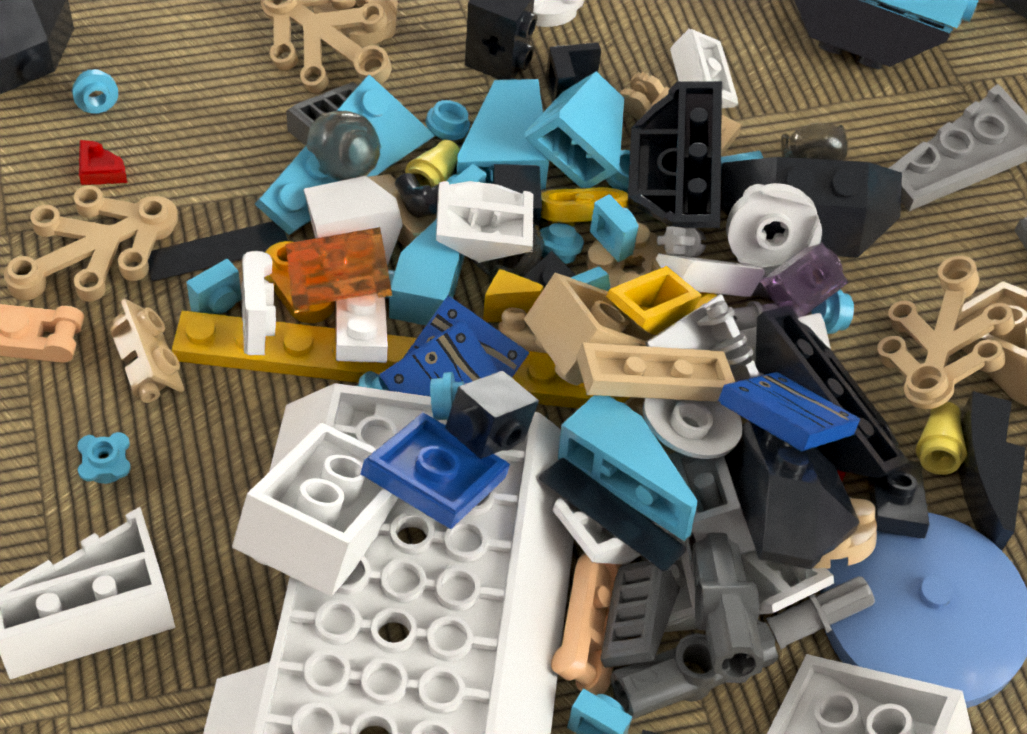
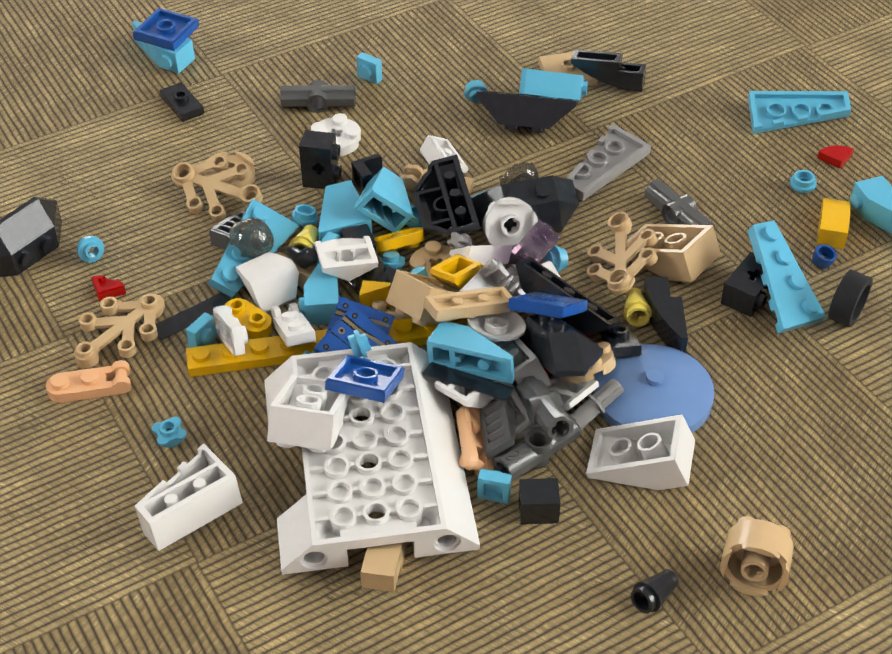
camera: 10 degrees left, 10 degrees down
tan hinge [110,298,185,403] -> none
clear orange plate [285,227,393,313] -> none
black brick [445,371,539,459] -> none
medium azure plate [590,194,639,263] -> none

